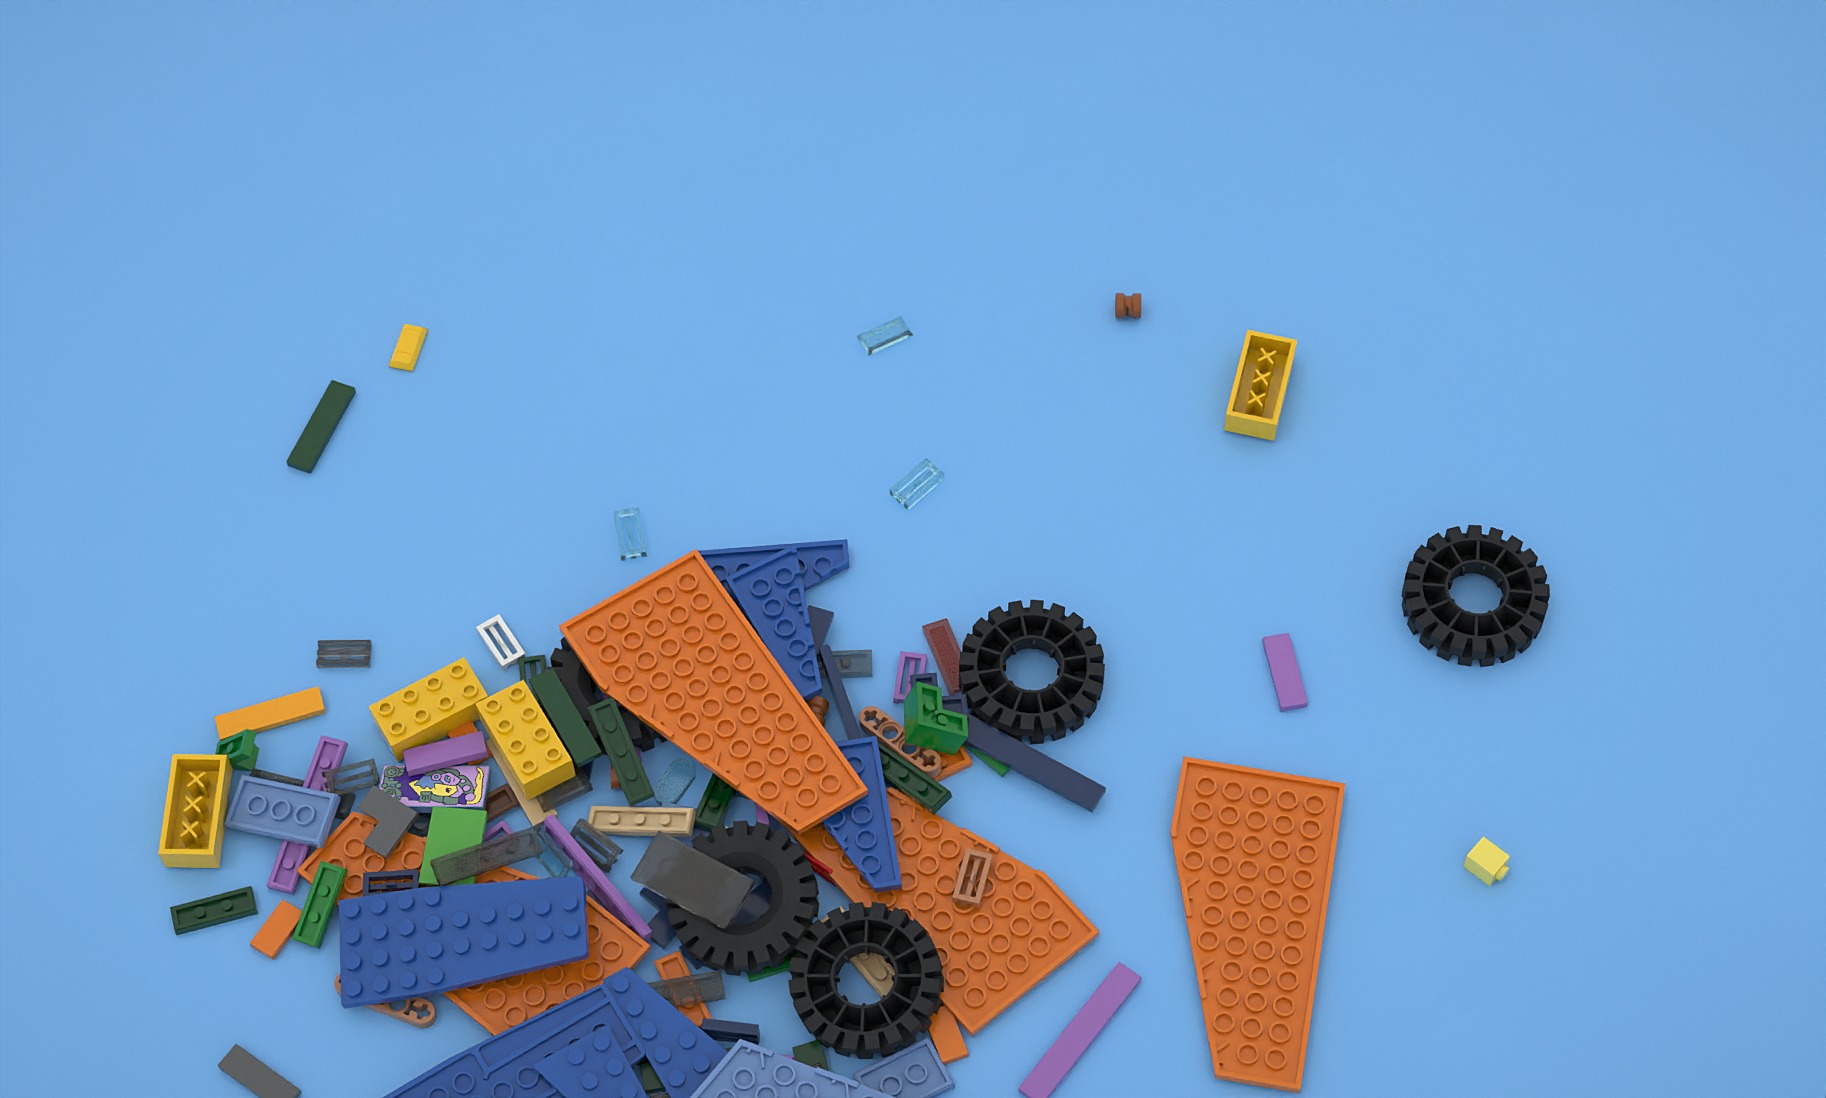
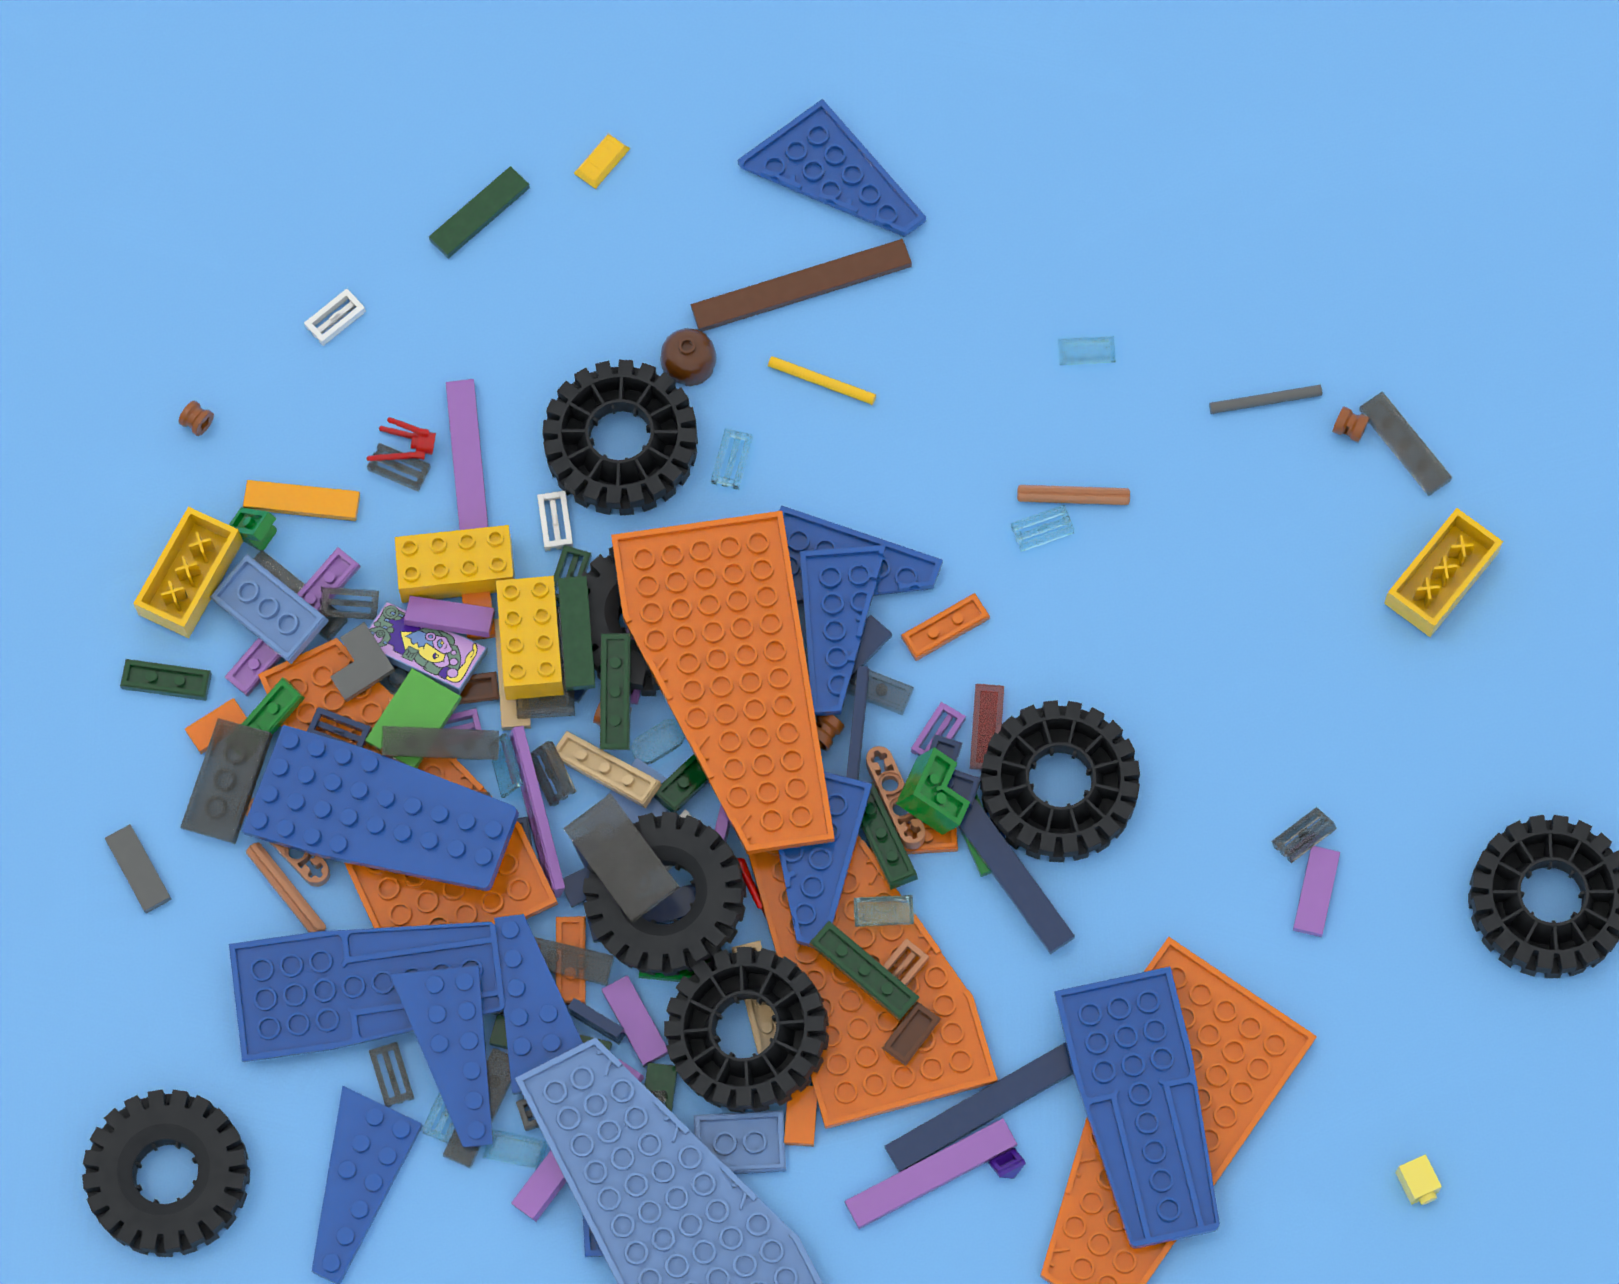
camera: 25 degrees right, 10 degrees up
none -> dark orange wheel [178,400,214,436]
none -> clear smoke tile [180,718,273,844]
none -> nougat axle [246,842,326,933]
none -> white tile [304,289,366,346]
none -> red plant [366,417,436,461]
none -> medium lavender tile [446,379,488,530]
none -> black tyre [542,360,698,516]
none -> medium lavender tile [601,975,668,1067]
none -> reddish brown cylinder [660,328,717,386]
none -> reddish brown tile [690,239,912,332]
none -> blue wing [738,99,926,237]
none -> yellow bar [768,356,876,405]
none -> dark green tile [809,921,919,1021]
none -> clear light blue tile [854,895,914,927]
none -> reddish brown tile [882,1001,941,1066]
none -> dark blue tile [884,1042,1073,1172]
none -> orange tile [901,593,990,661]
none -> dark purple slope [988,1148,1026,1179]
none -> nougat axle [1017,485,1130,505]
none -> blue wing [1054,967,1220,1249]
none -> dark grey bar [1209,385,1322,414]
none -> clear smoke tile [1271,807,1336,863]
none -> clear smoke tile [1359,391,1452,496]

